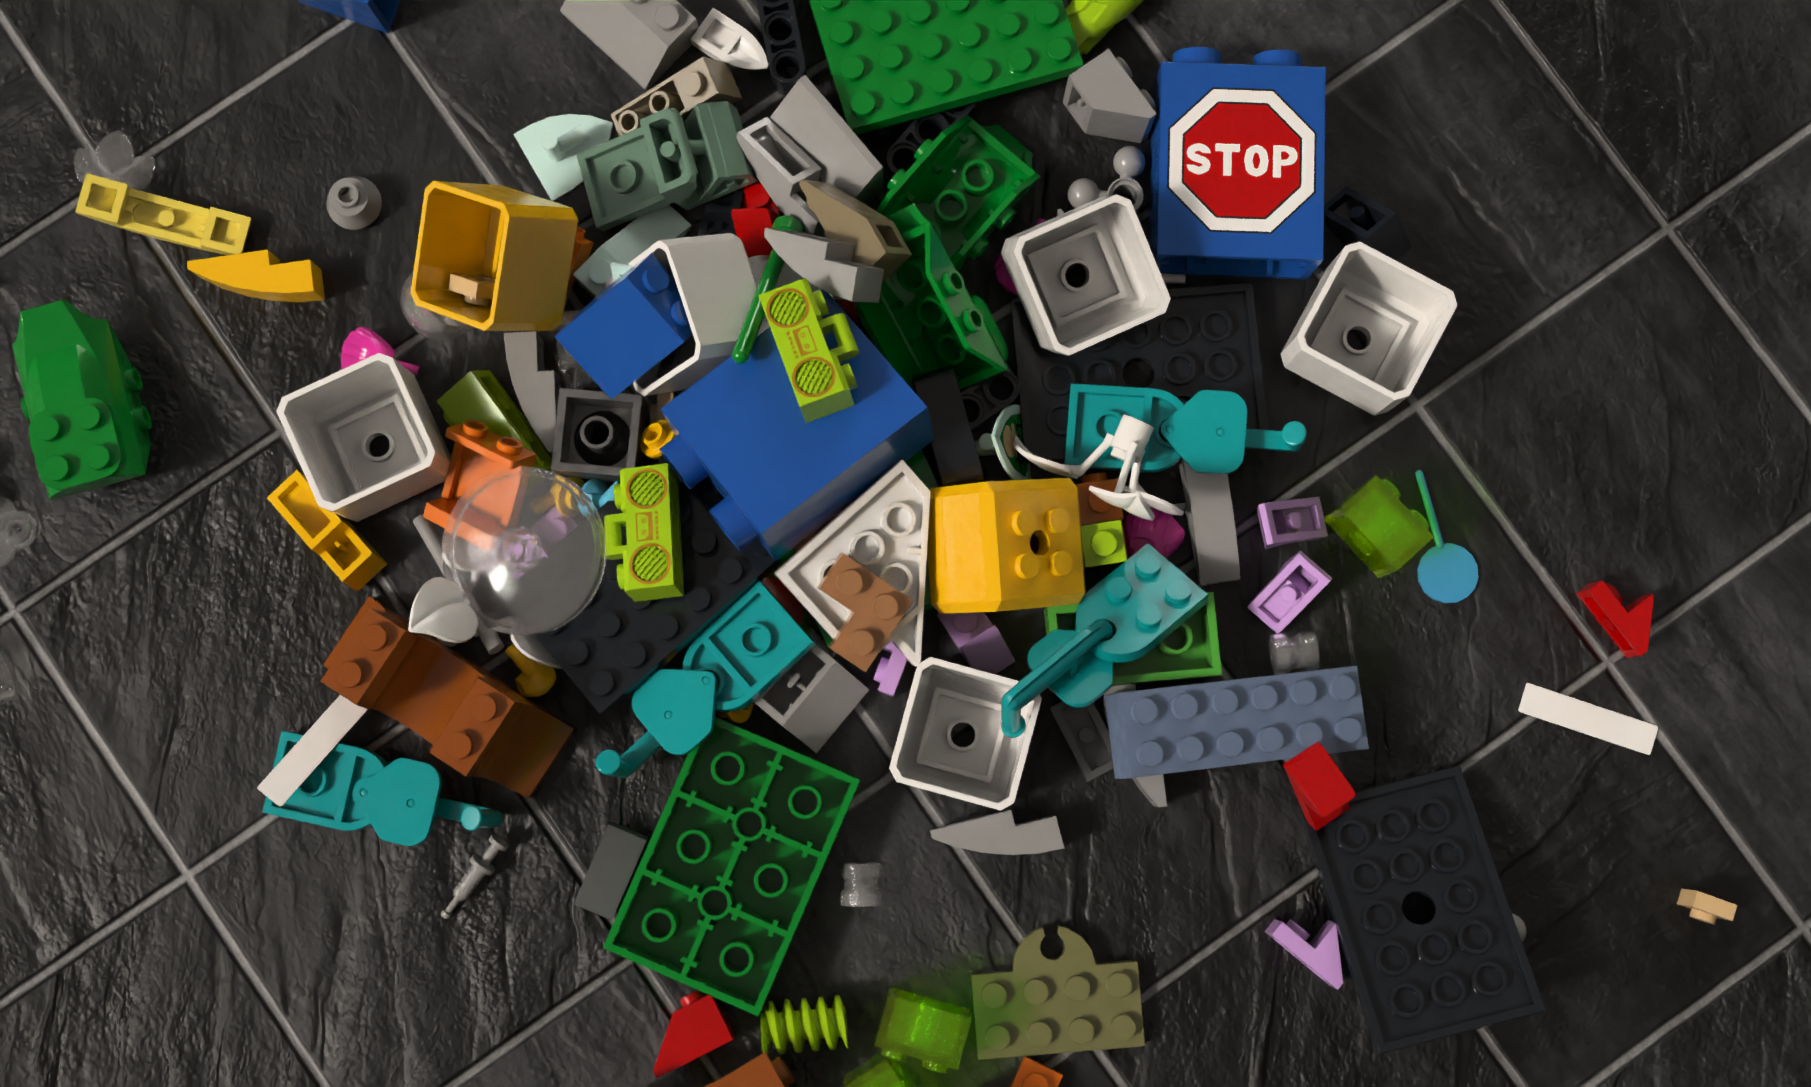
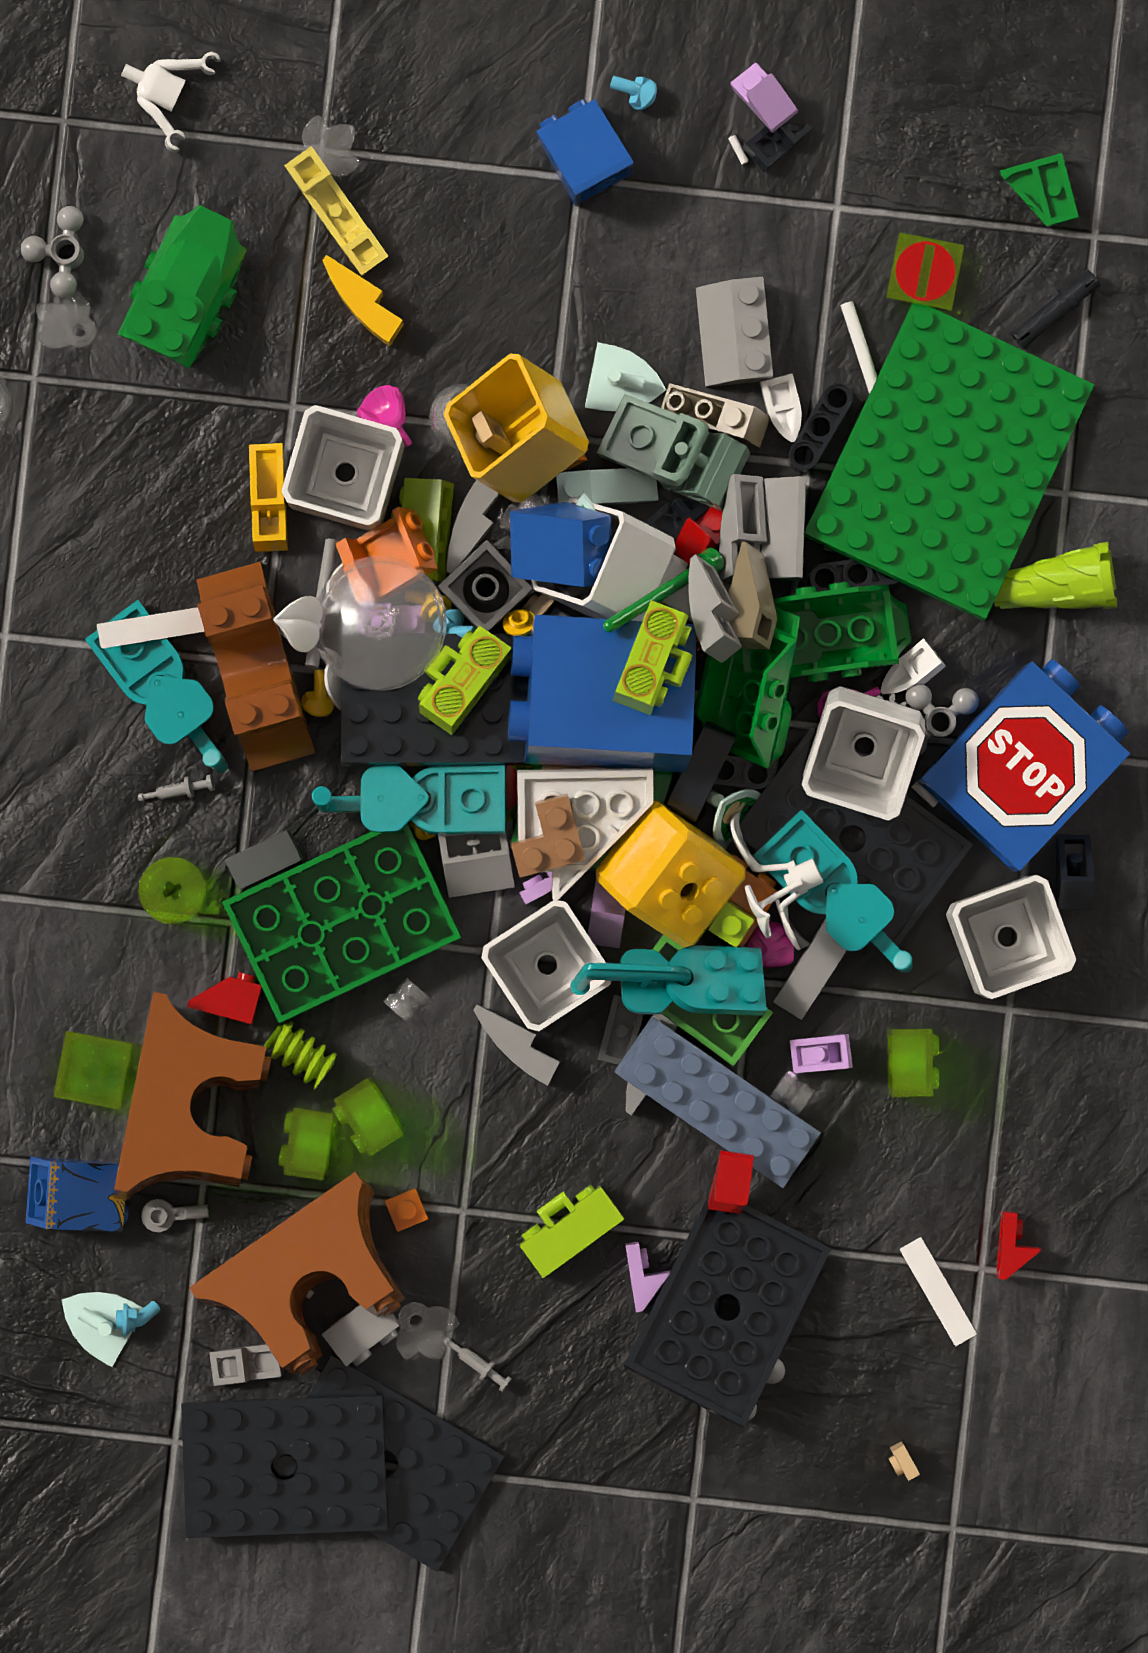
camera: 35 degrees right, 5 degrees up
light grey cone [326,176,382,230] -> none
olive plate [971,925,1145,1060] -> none
light grey slope [1062,49,1157,143] -> none
lavender slope [1257,497,1328,549] -> none
dark azure piece [1415,470,1479,604] -> none
none -> clear neon green brick [139,857,209,924]
none -> lime piece [520,1184,624,1278]
none -> white plate [881,639,946,694]

